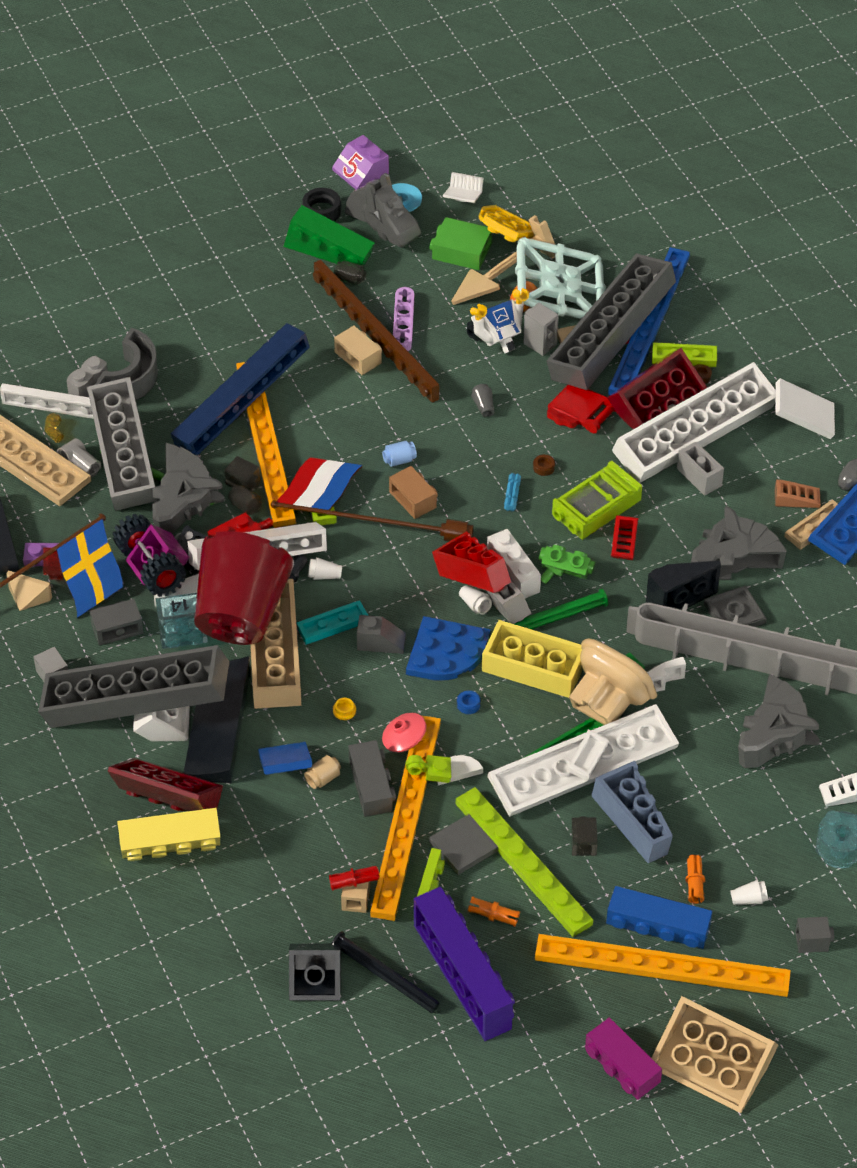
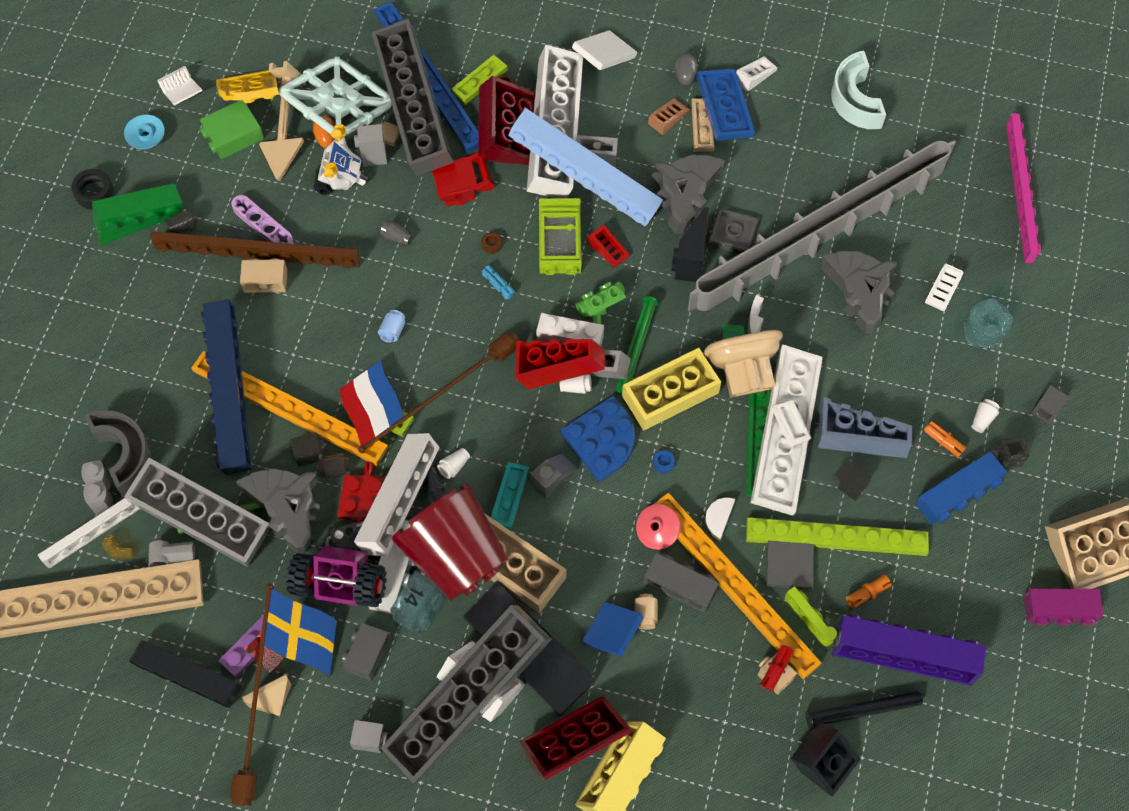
camera: 50 degrees left, 15 degrees up
medium lavender slope [332,135,389,190] -> none
yellow plate [333,698,356,720] -> none
dark grey animal [345,173,421,248] -> none
medium nougat brick [389,466,438,519] -> none
lime plate [406,755,451,783] -> none
light orange plate [535,934,791,997] -> none
none -> light blue brick [508,108,663,227]
none -> clear smoke brick [994,436,1030,470]

